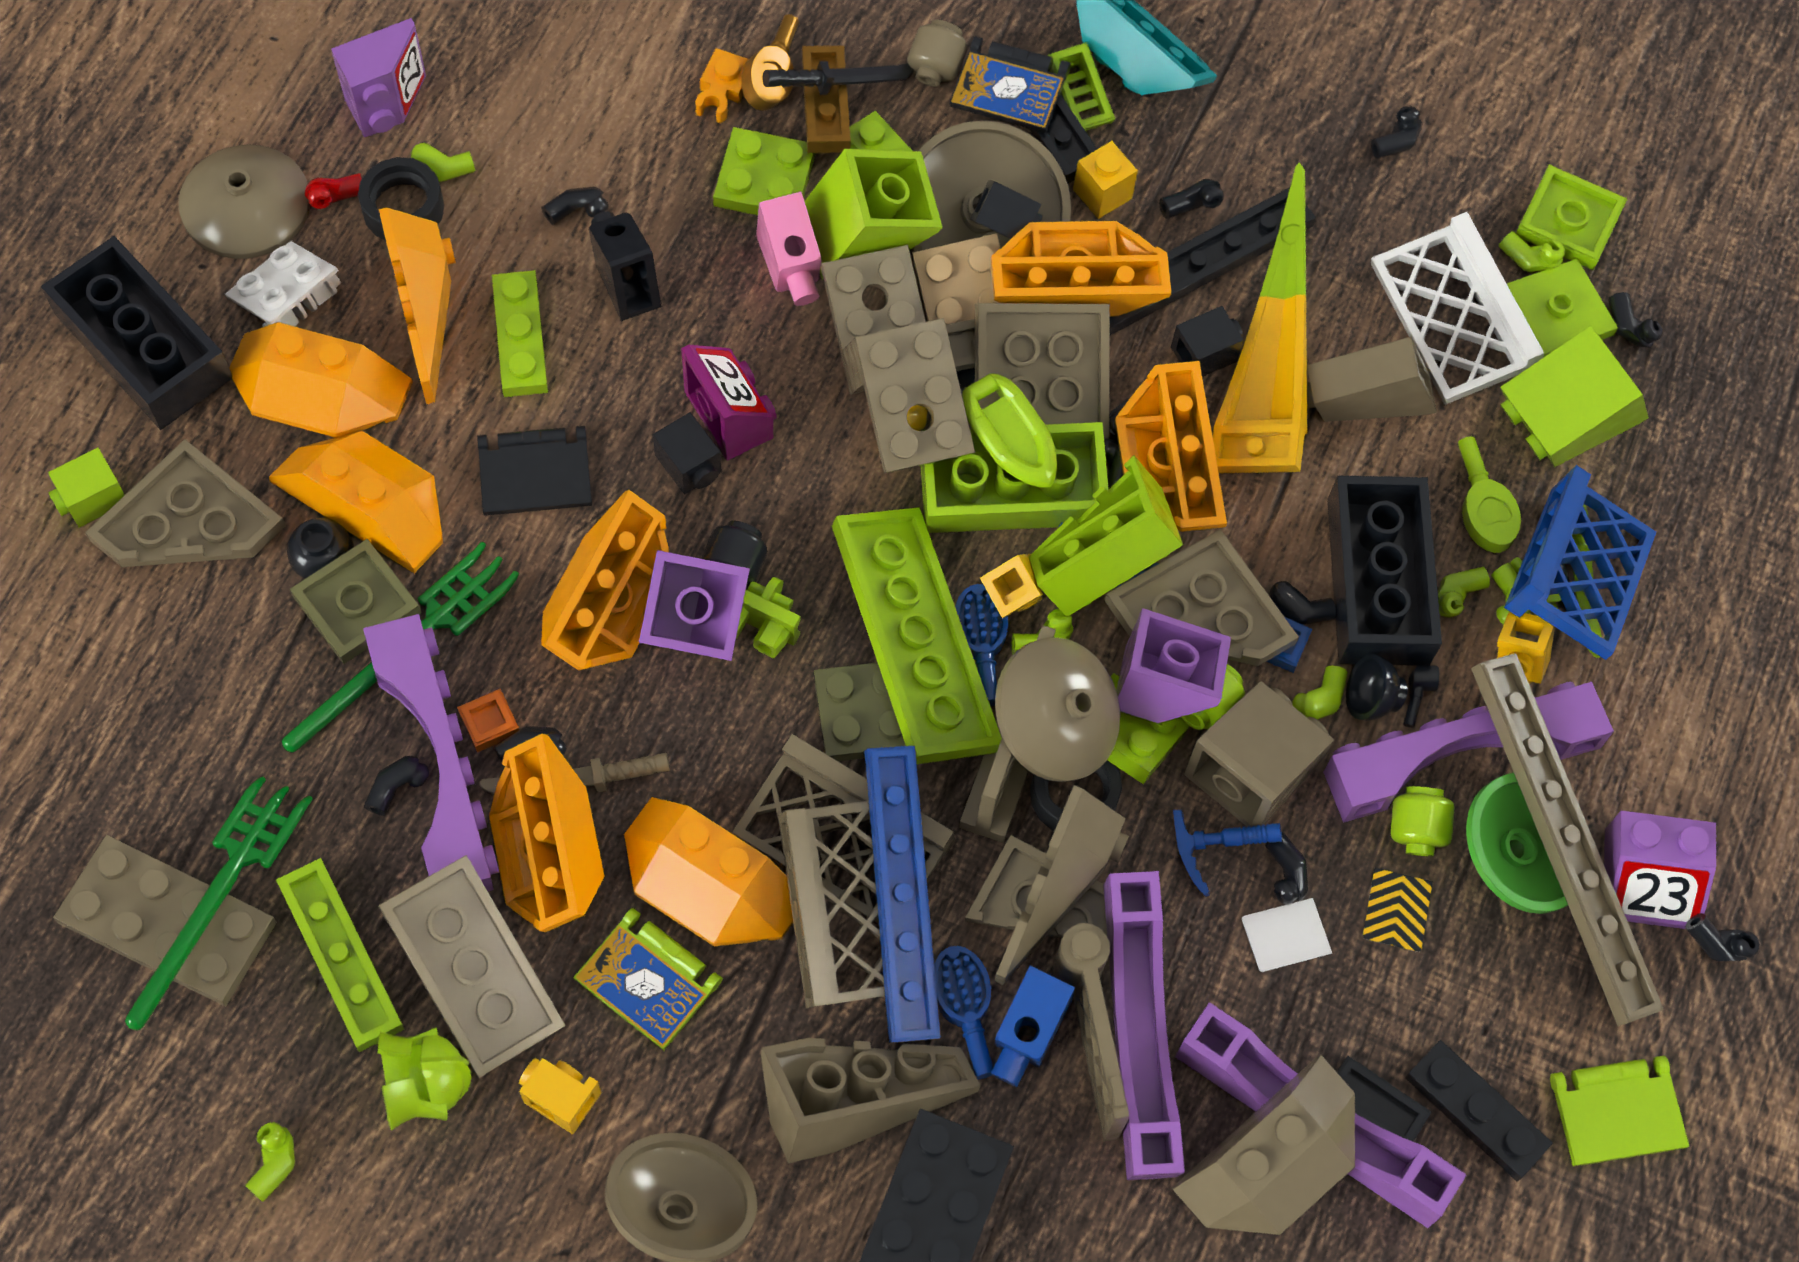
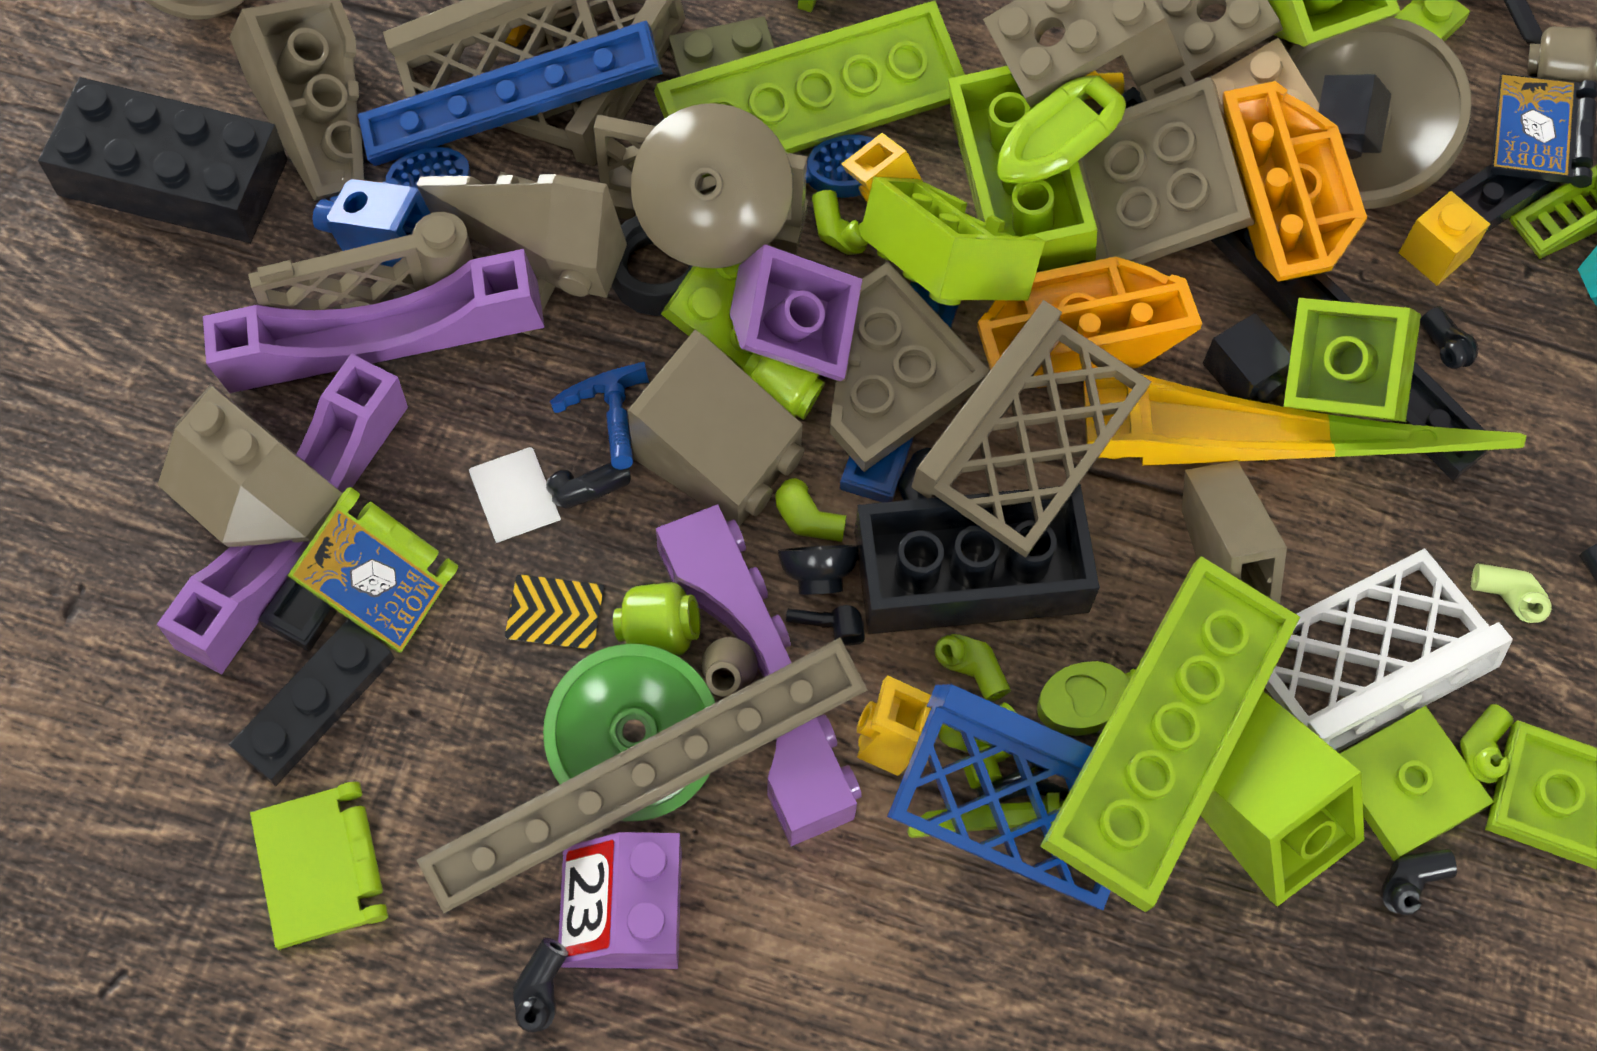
camera: 85 degrees right, 0 degrees up
none -> piece [287,487,458,653]
none -> dark tan cone [701,637,758,696]
none -> dark tan fence [912,300,1152,558]
none -> lime plate [1040,556,1300,912]
none -> lime brick [1283,298,1421,422]
none -> yellowish green arm [1471,563,1552,623]

